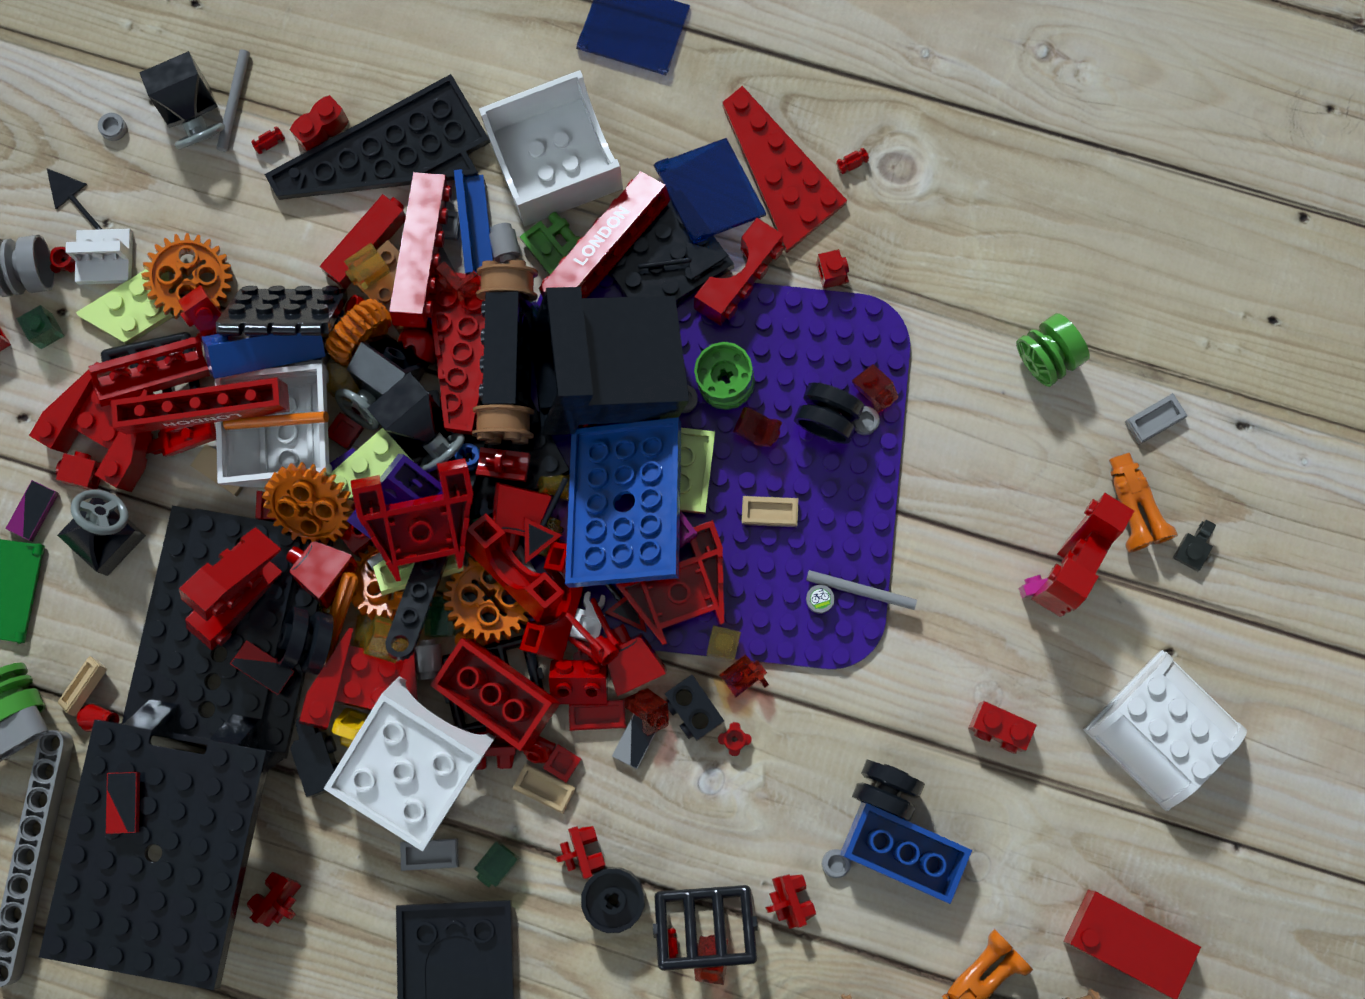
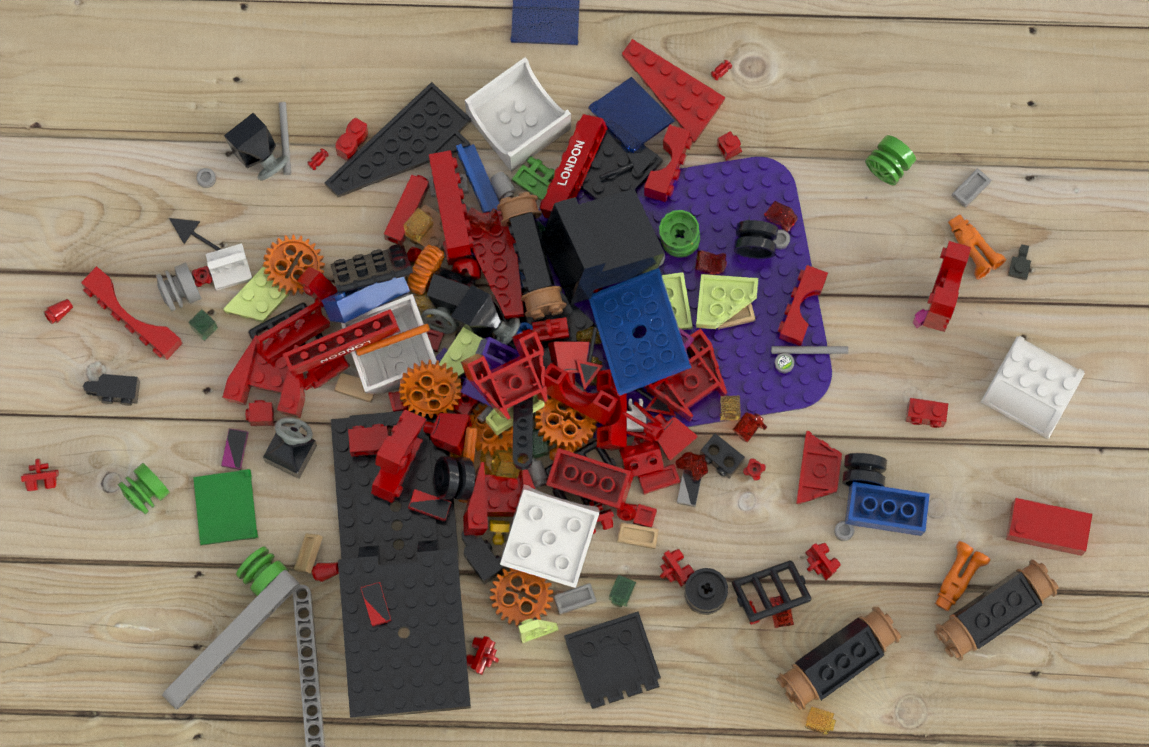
camera: 20 degrees left, 5 degrees down
none -> red brick [348,424,389,456]
none -> orange gear [490,568,553,627]
none -> yellowish green wing [519,618,559,643]
none -> yellowish green plate [696,274,758,329]
none -> red arch [778,265,828,346]
none -> red wing [796,431,842,504]

